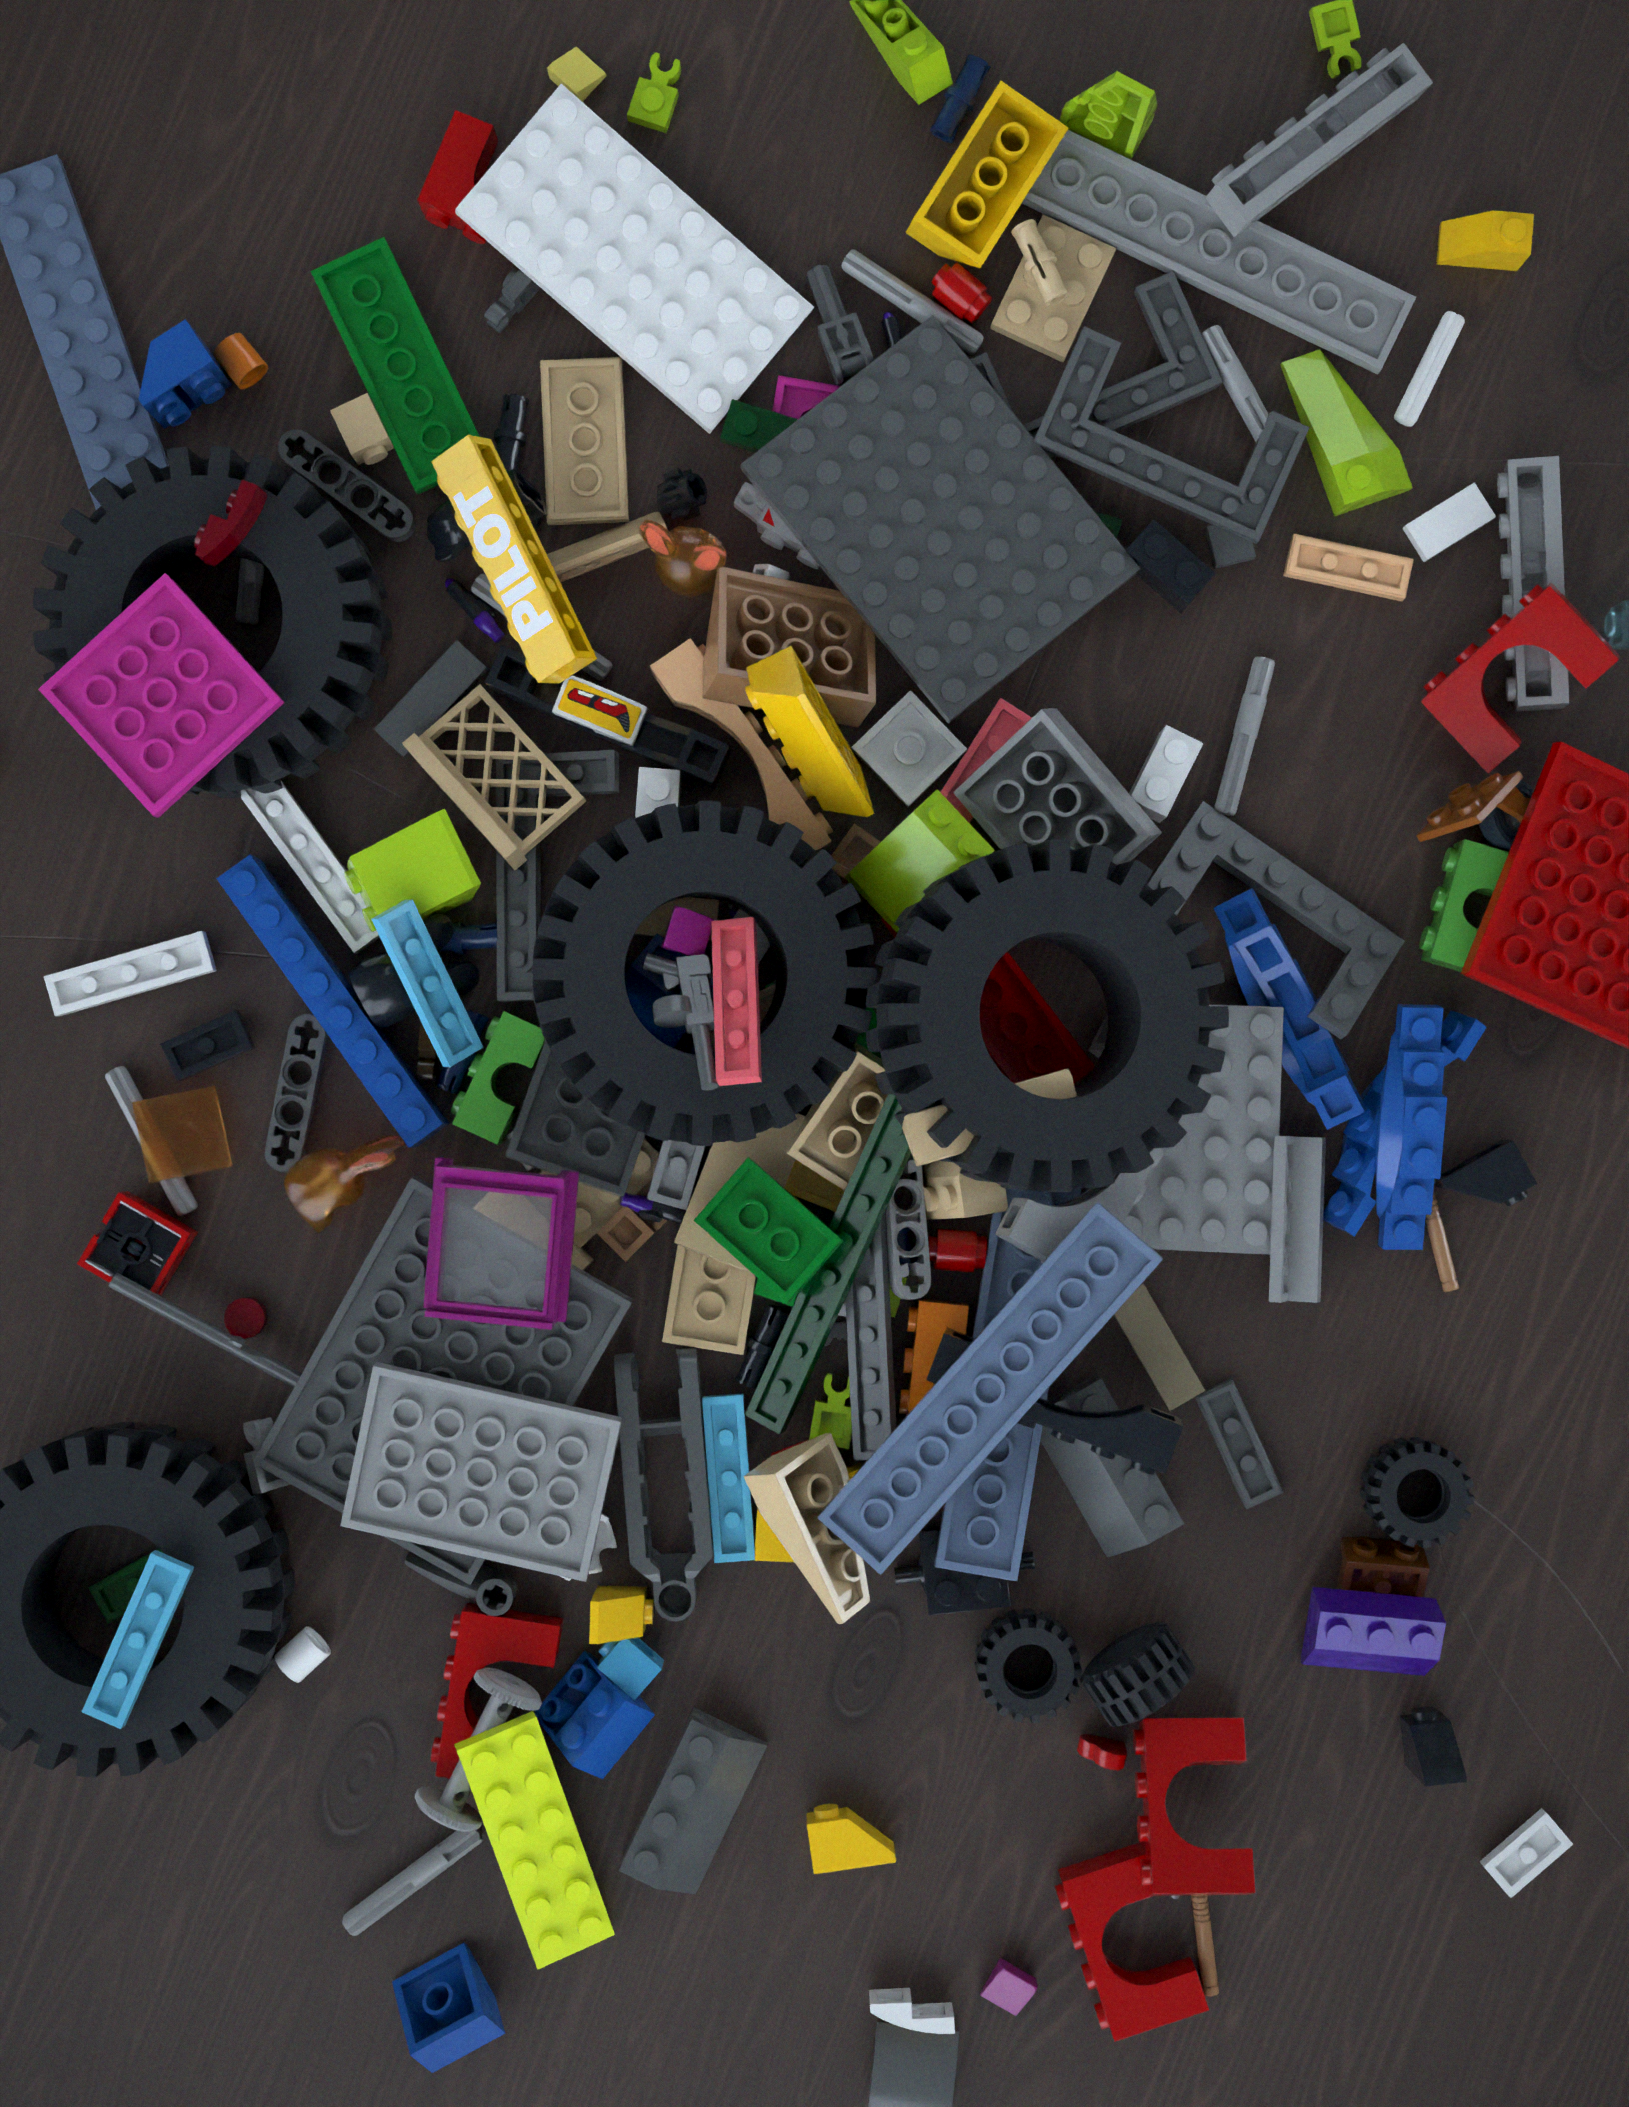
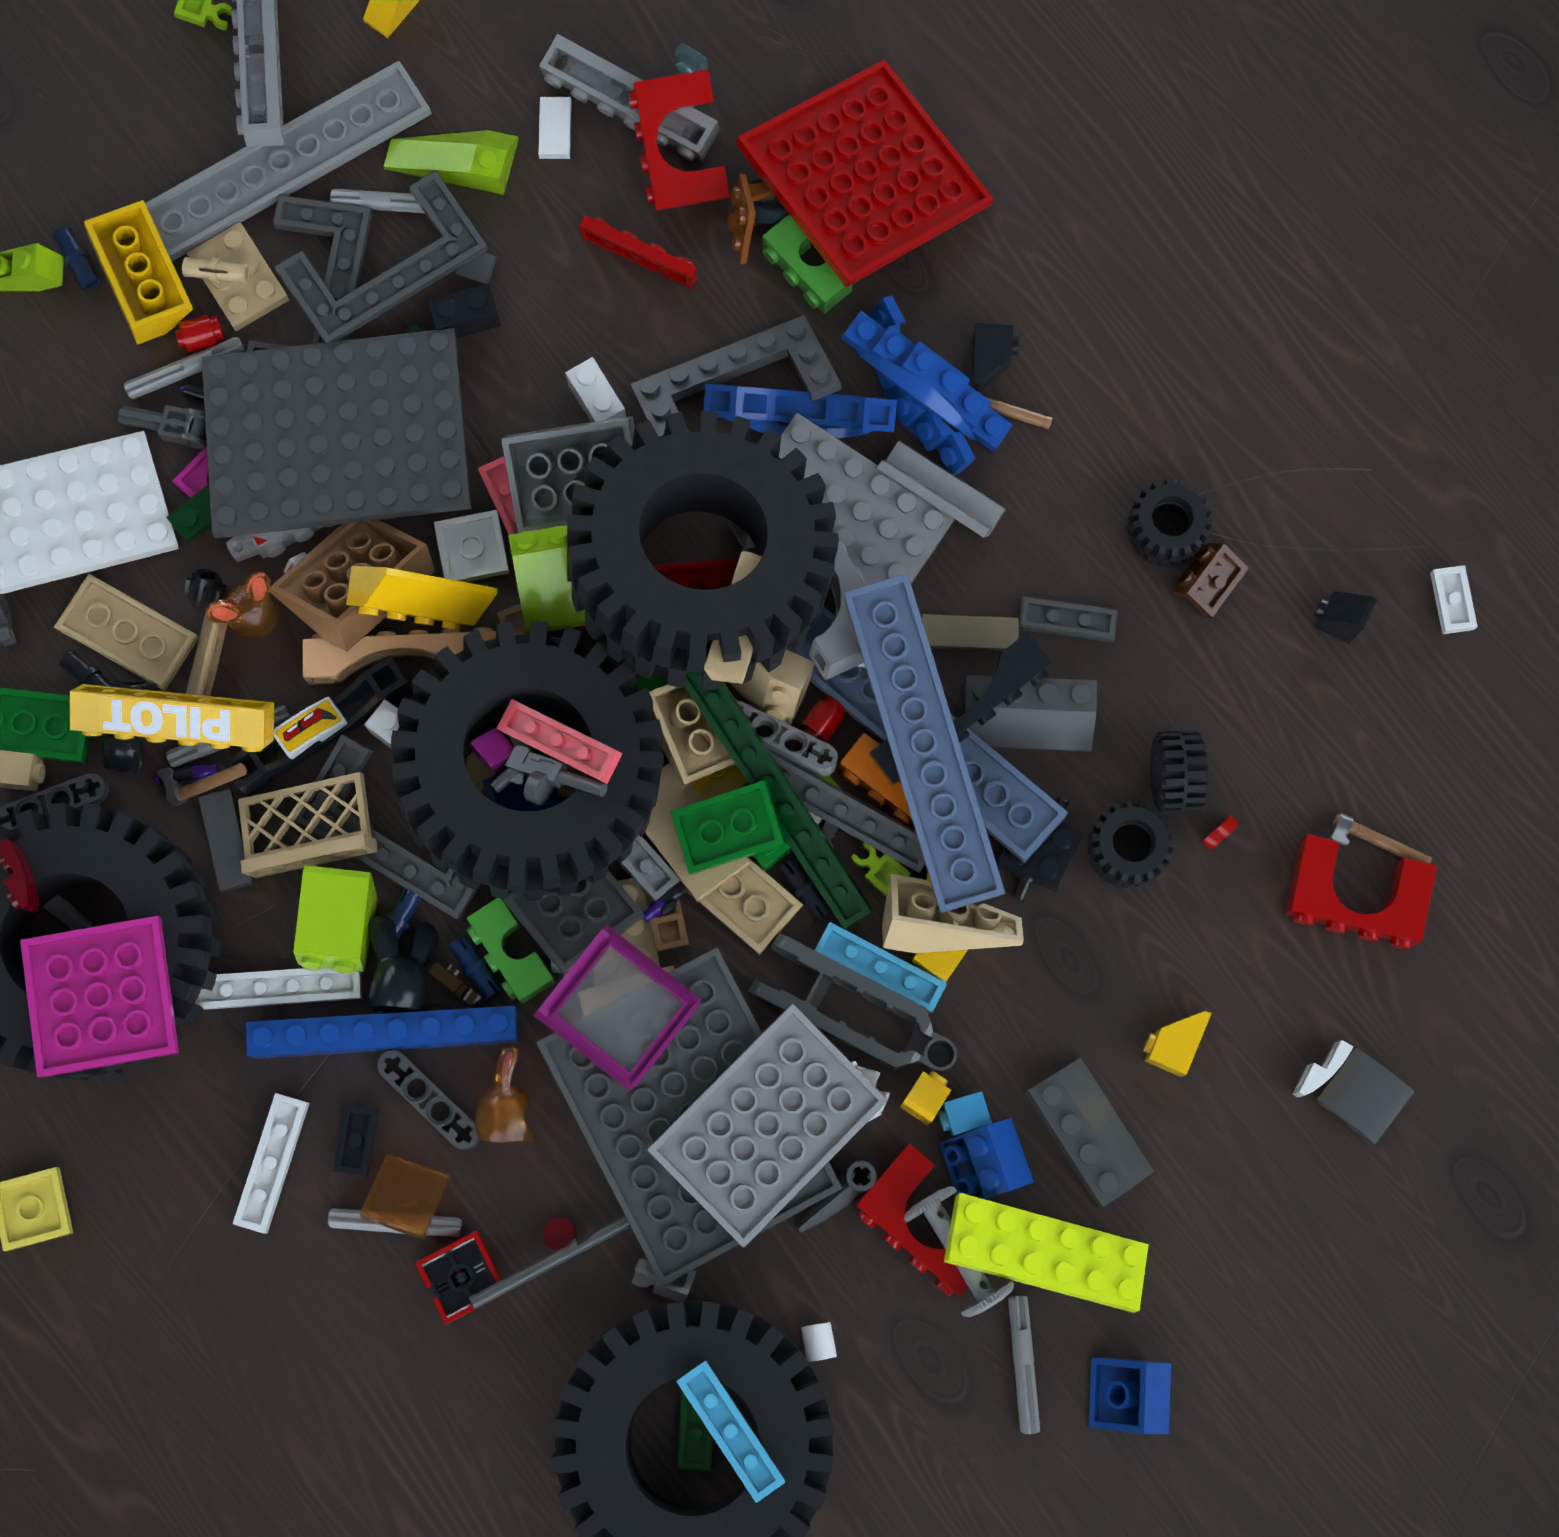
camera: 55 degrees left, 10 degrees down
medium azure plate [371,899,483,1067] -> none
magenta slope [980,1958,1038,2016] -> none
lime wedge [1059,71,1158,160] -> none
red arch [1133,1718,1256,1896] -> none
light grey axle [1215,656,1275,816] -> none
light nougat tile [1283,534,1414,601] -> none
dark purple slope [1300,1587,1446,1676] -> none
white axle [1394,311,1465,427] -> none
none -> medium nougat piece [157,763,247,807]
none -> red plate [579,215,698,290]

